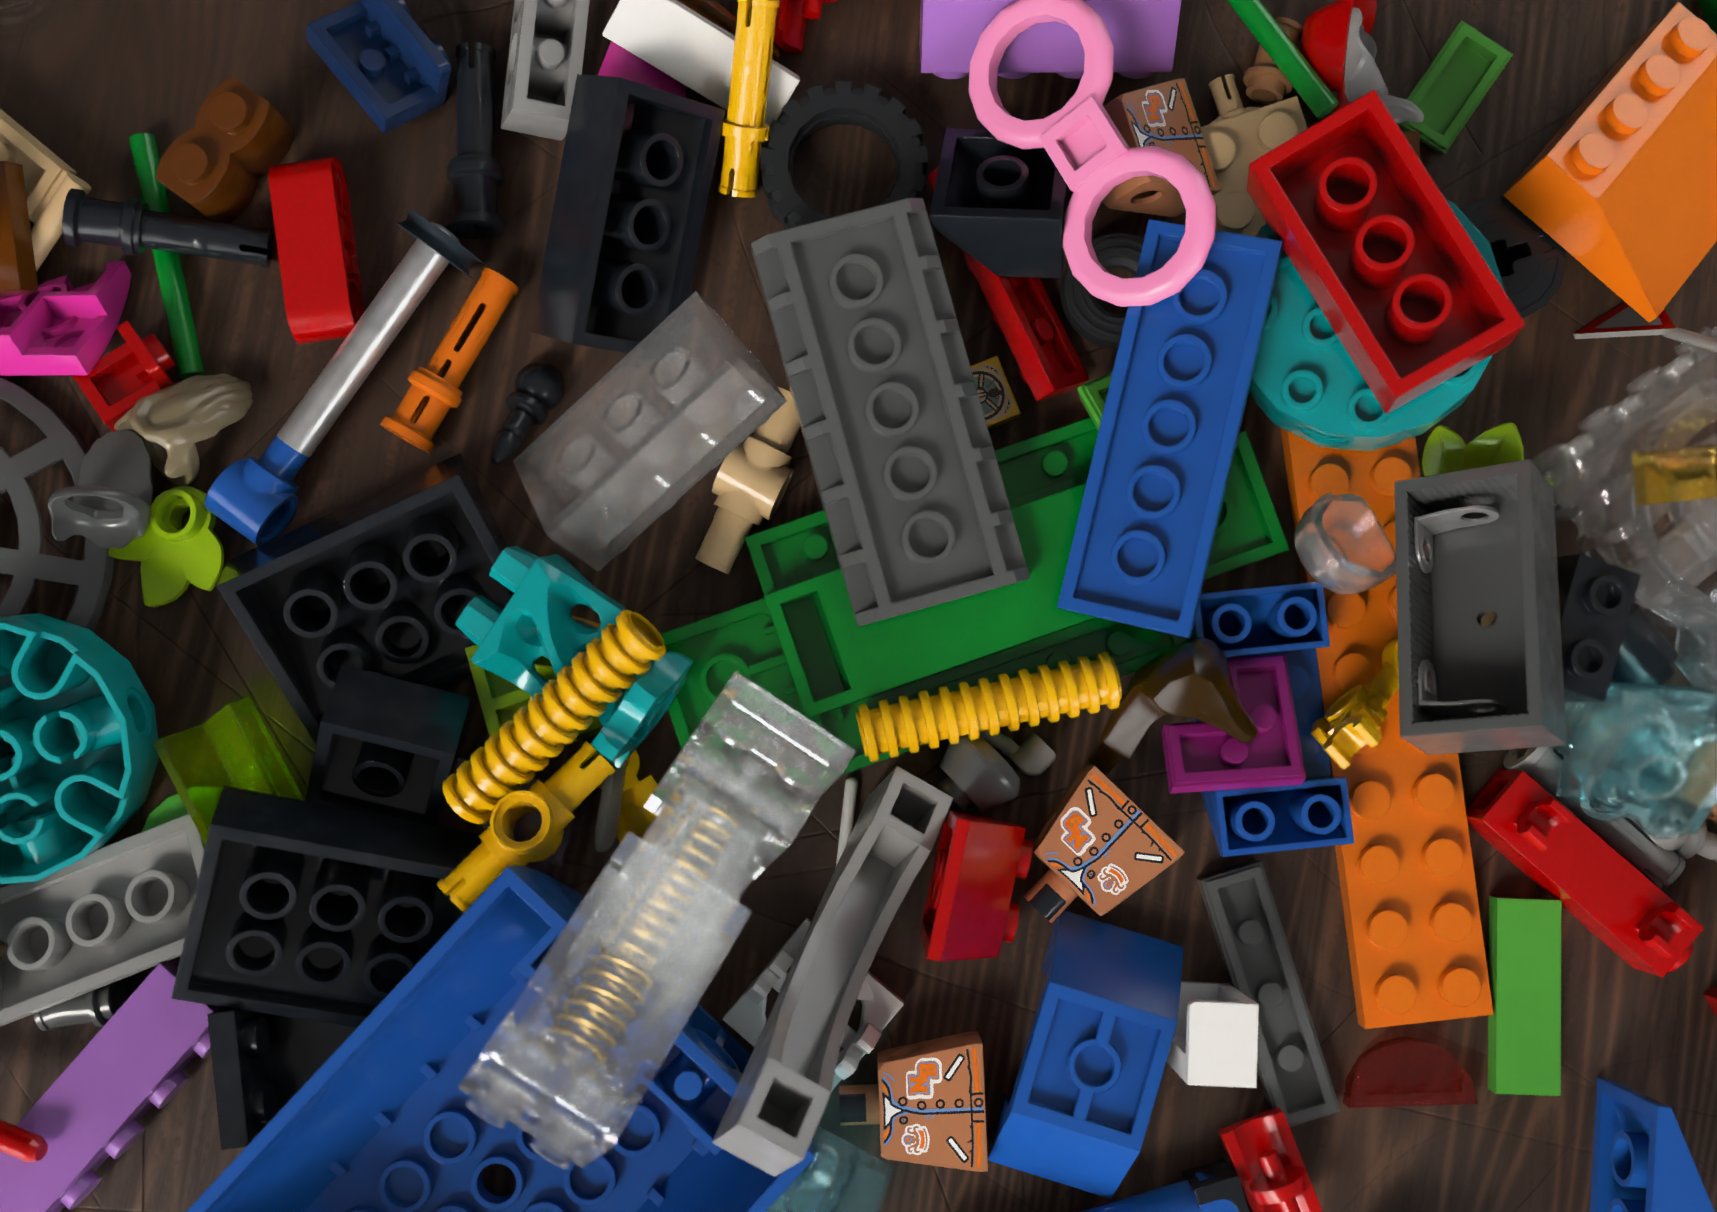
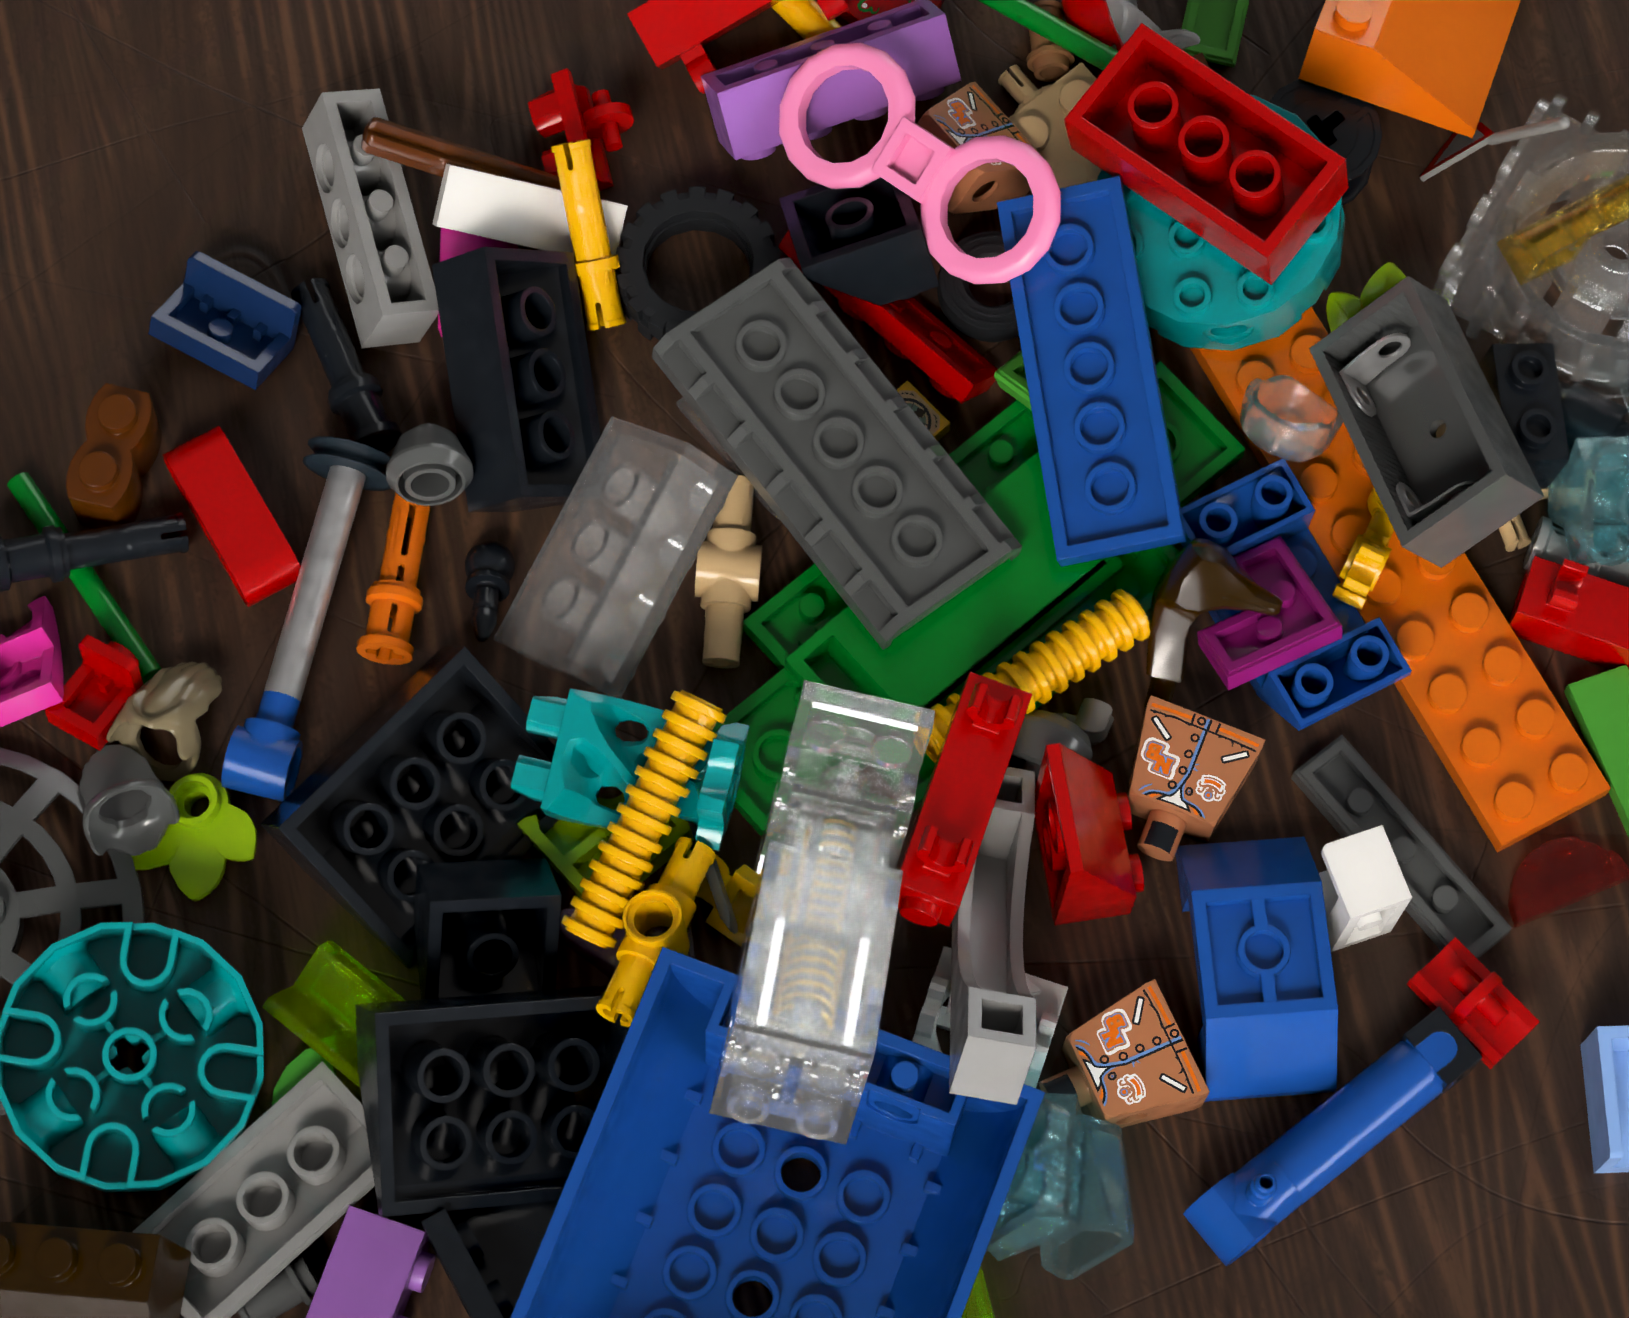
camera: 25 degrees left, 15 degrees down
none -> dark grey cone [386,423,473,506]
none -> red brick [886,672,1032,927]

